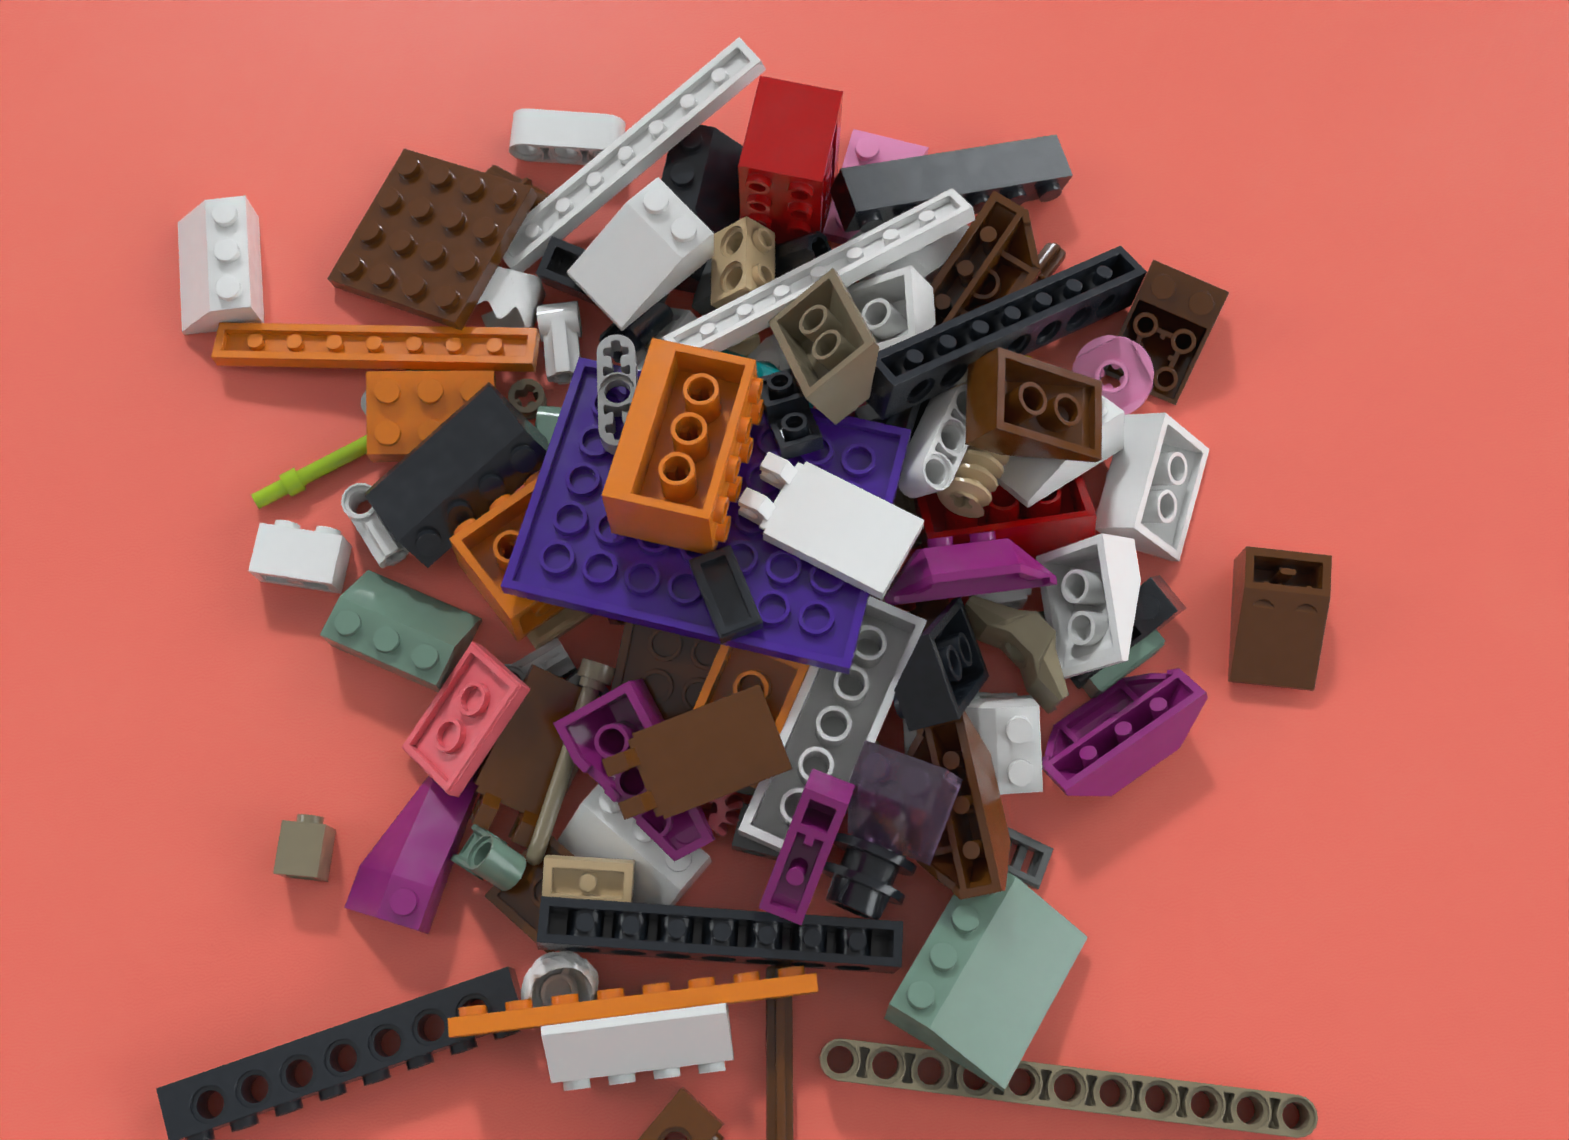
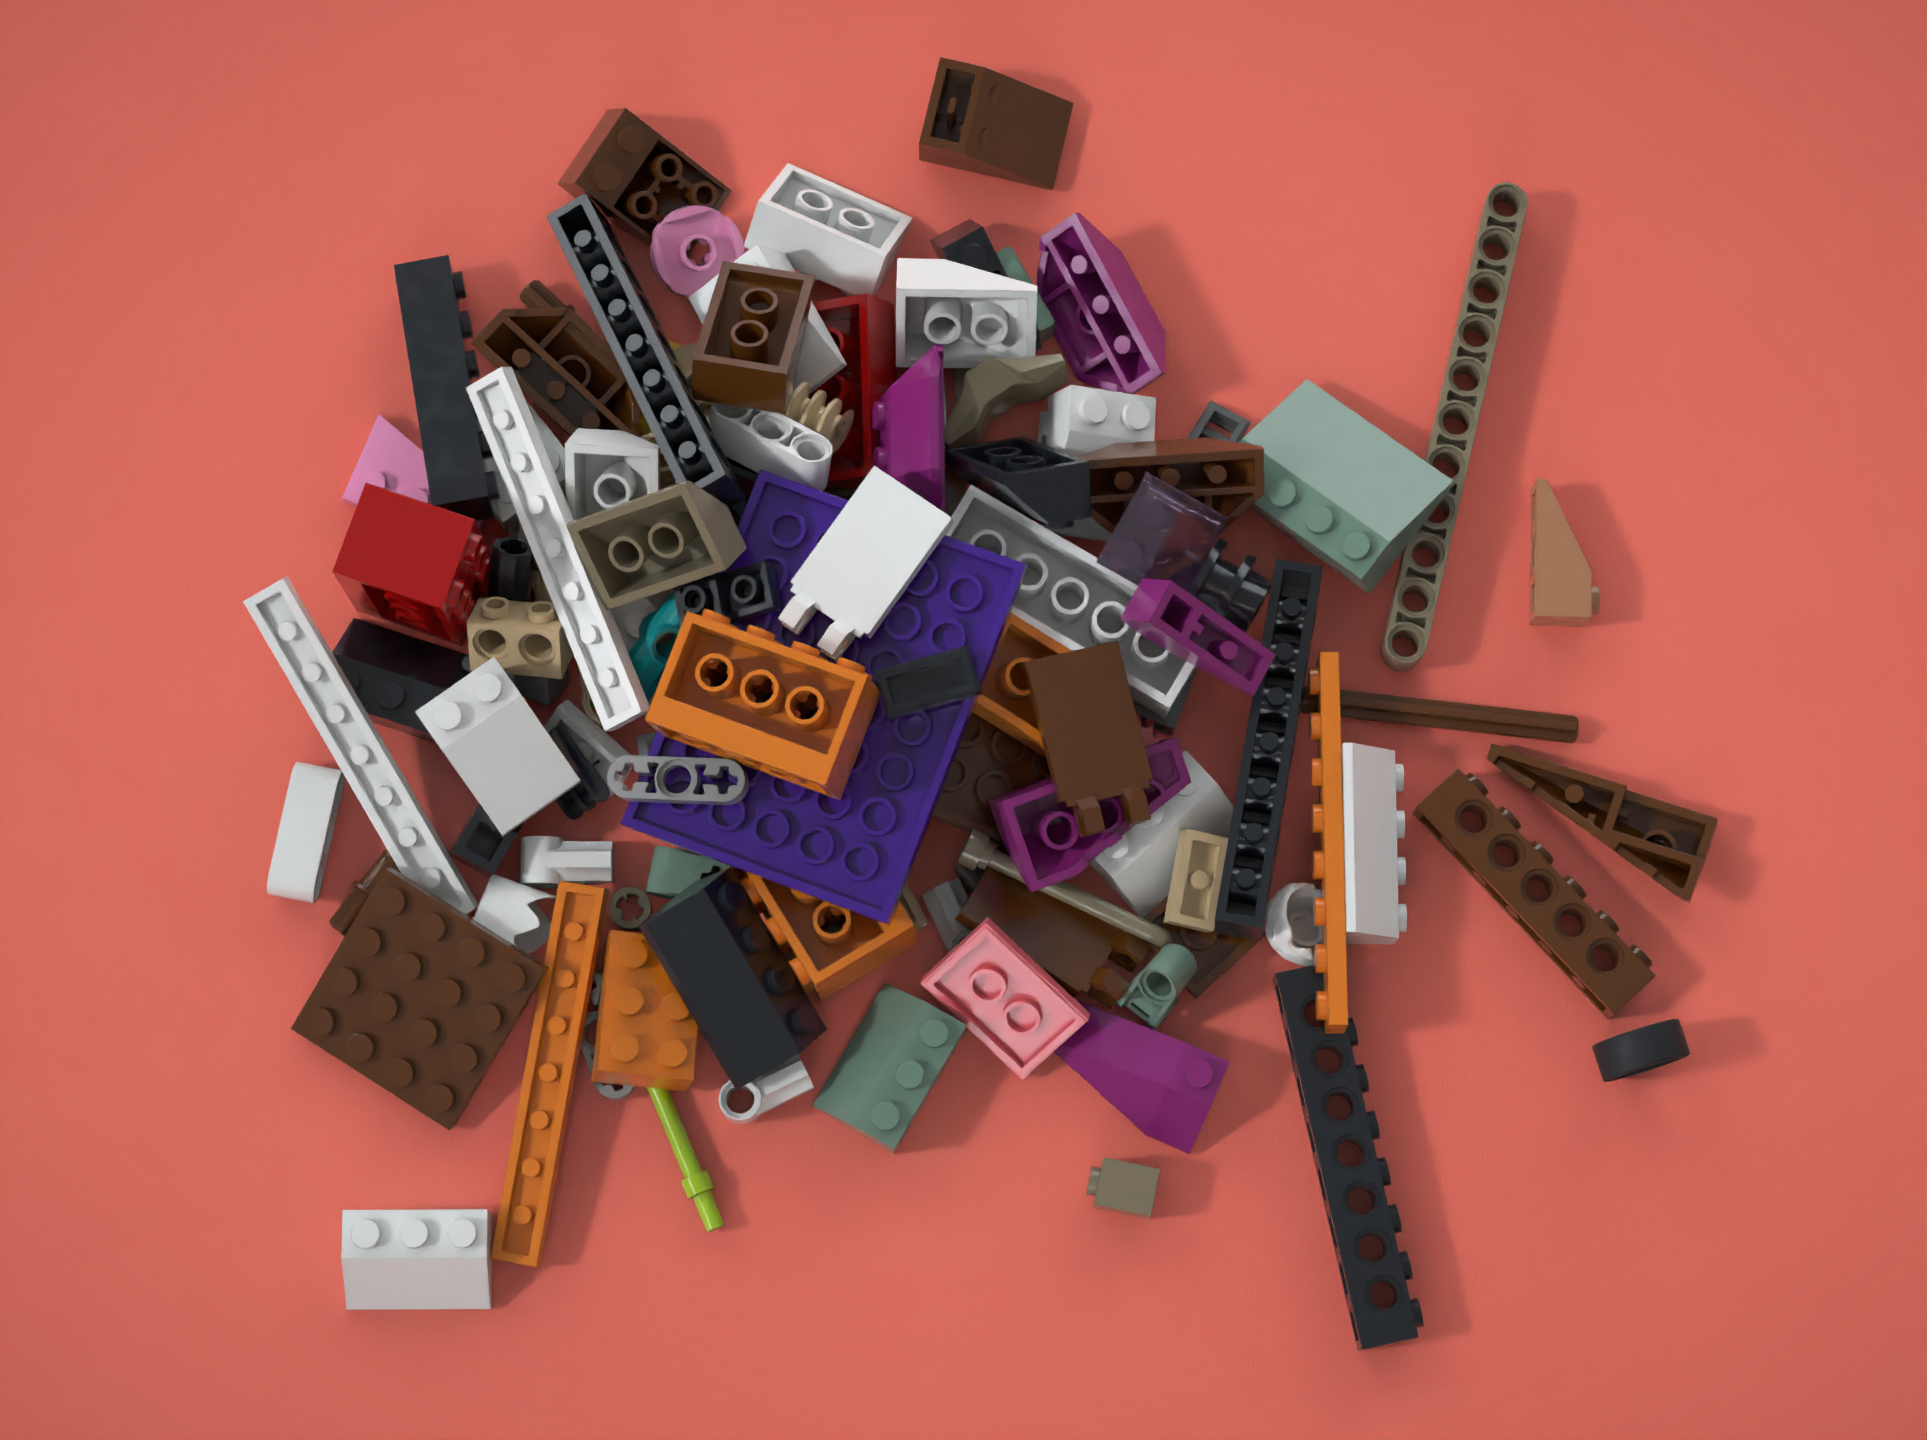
camera: 85 degrees left, 5 degrees up
white brick [248,520,352,594] -> none

